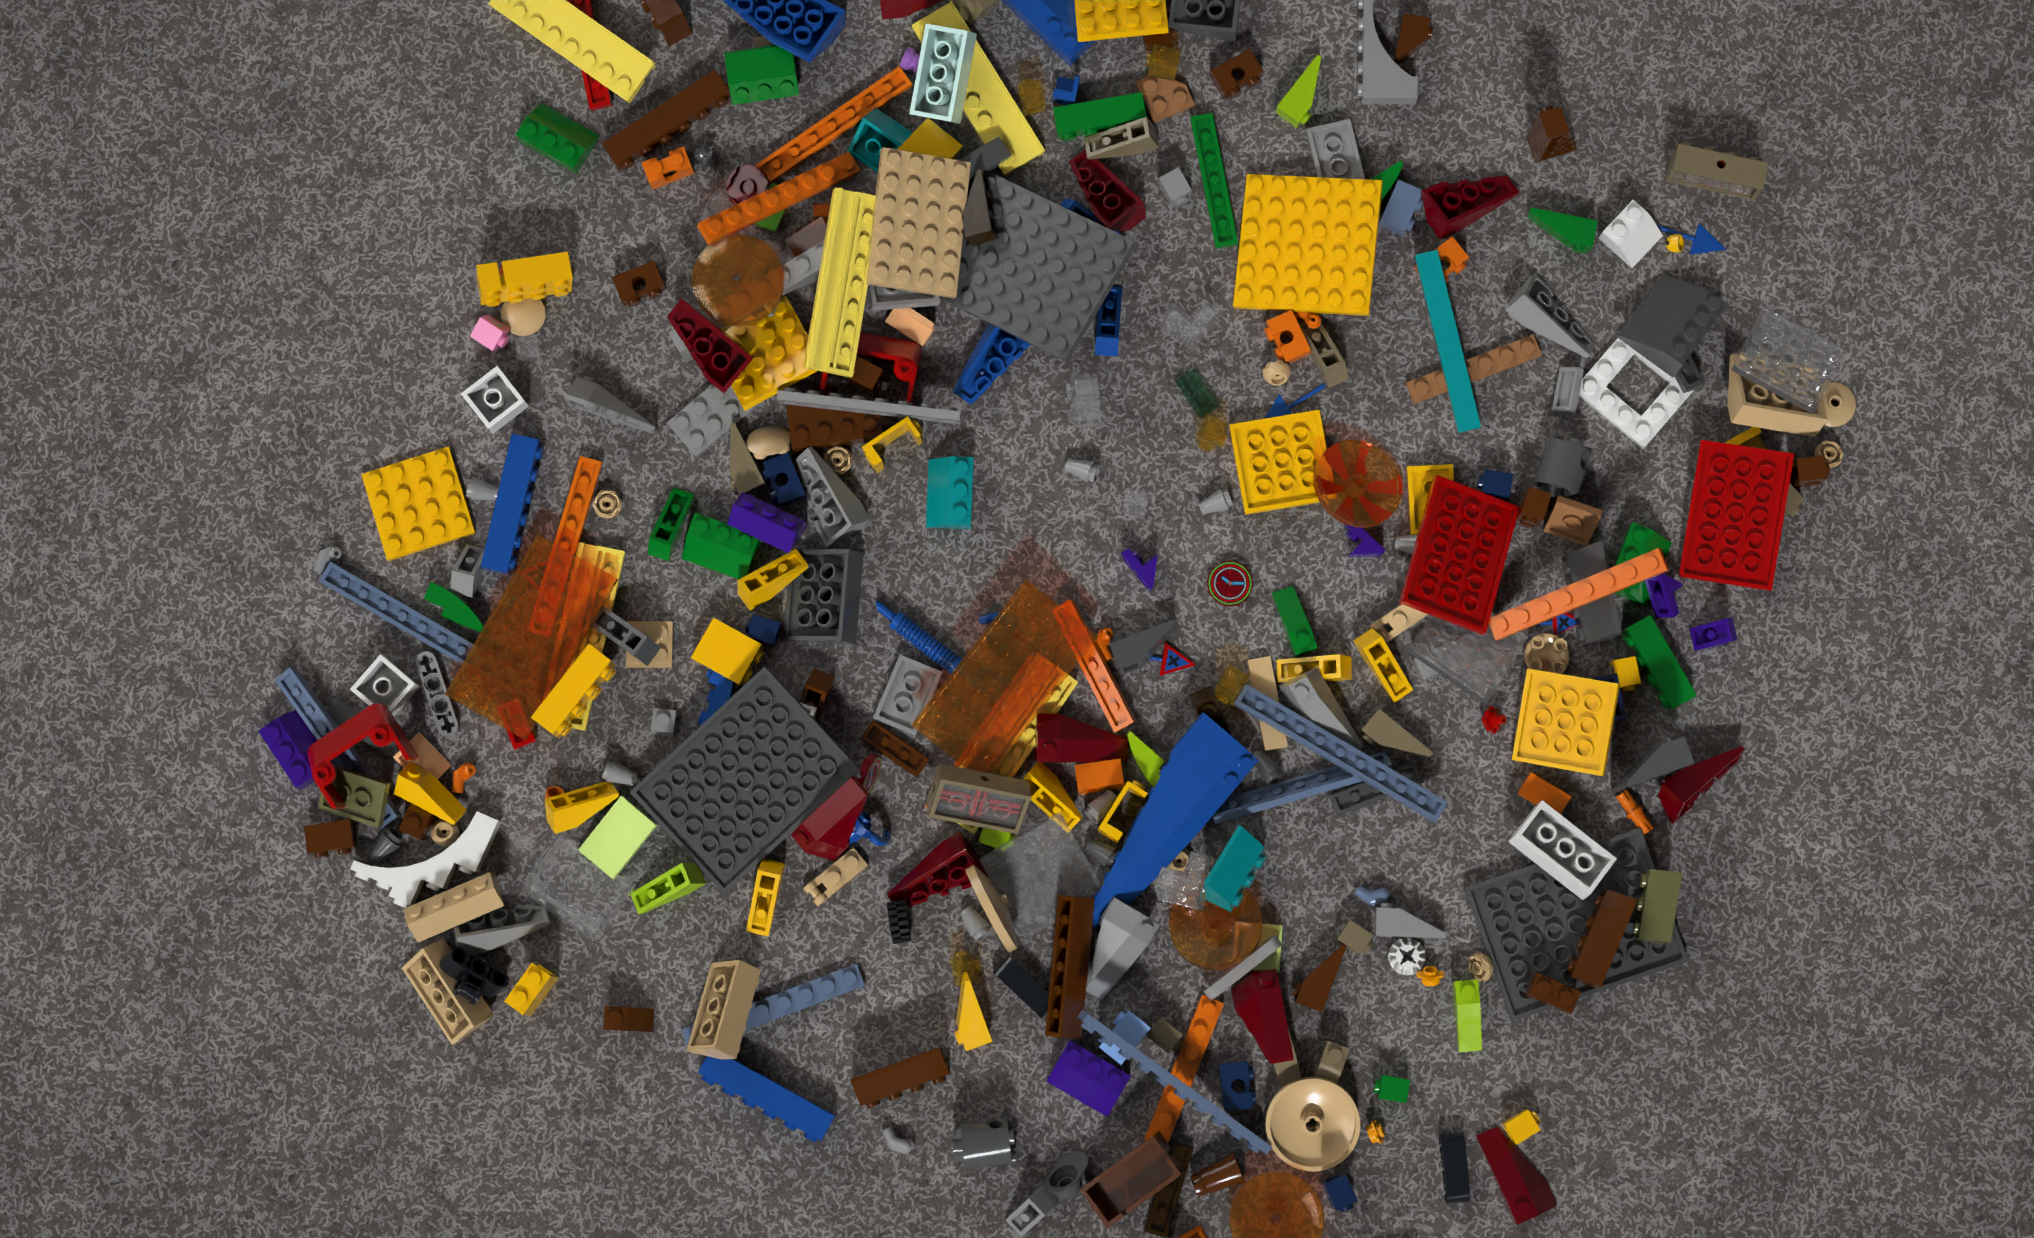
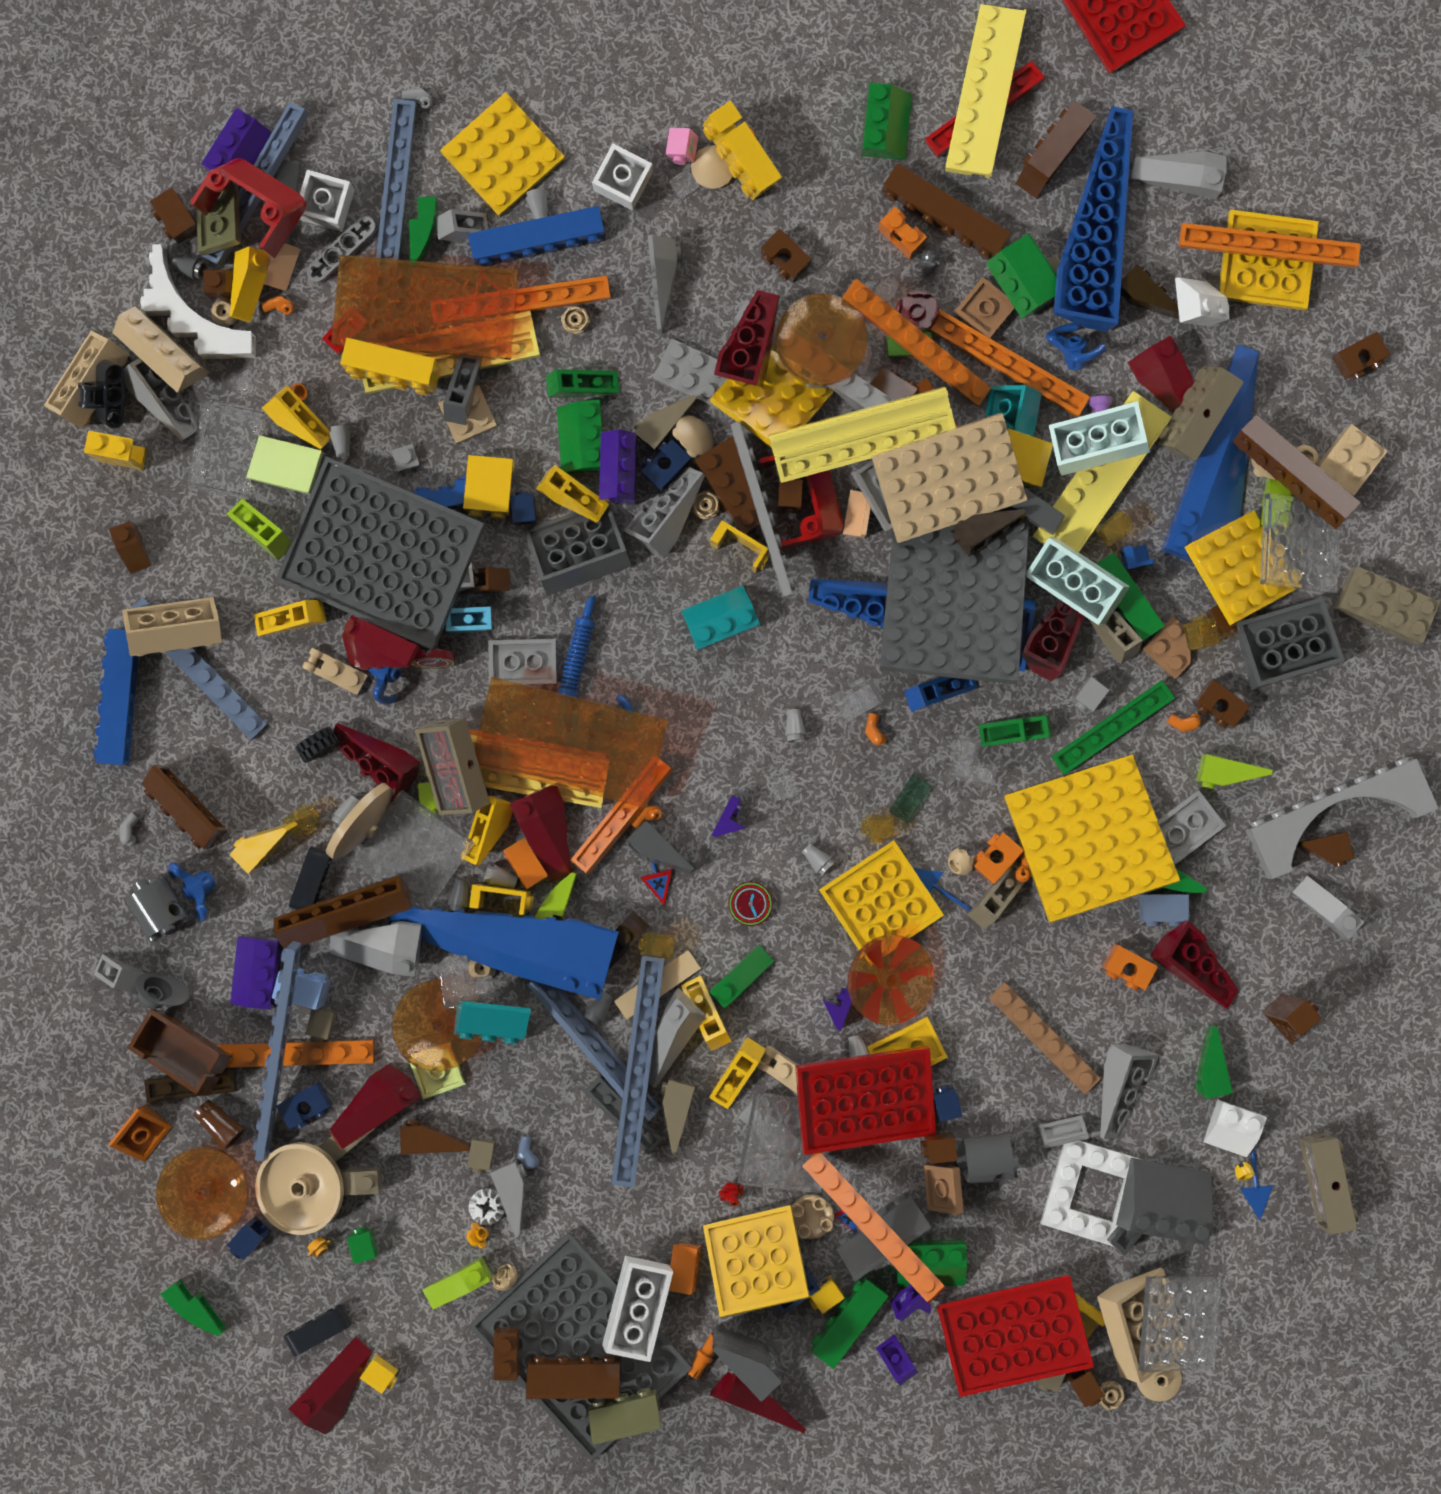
camera: 65 degrees right, 5 degrees up
reddish brown tile [860,720,930,778] -> none
light grey beam [1203,935,1282,1000] -> none
teal tile [1414,250,1481,433] -> none
none -> blue piece [168,862,216,921]
none -> medium azure slope [446,607,492,634]
none -> orange arm [865,713,887,745]
none -> medium nougat plate [954,277,1015,339]
none -> green slope [978,715,1052,747]
none -> light aqua brick [1025,537,1130,625]
none -> blue piece [1046,323,1106,370]
none -> orange arm [1166,713,1202,732]
none -> light grey slope [1292,876,1364,939]

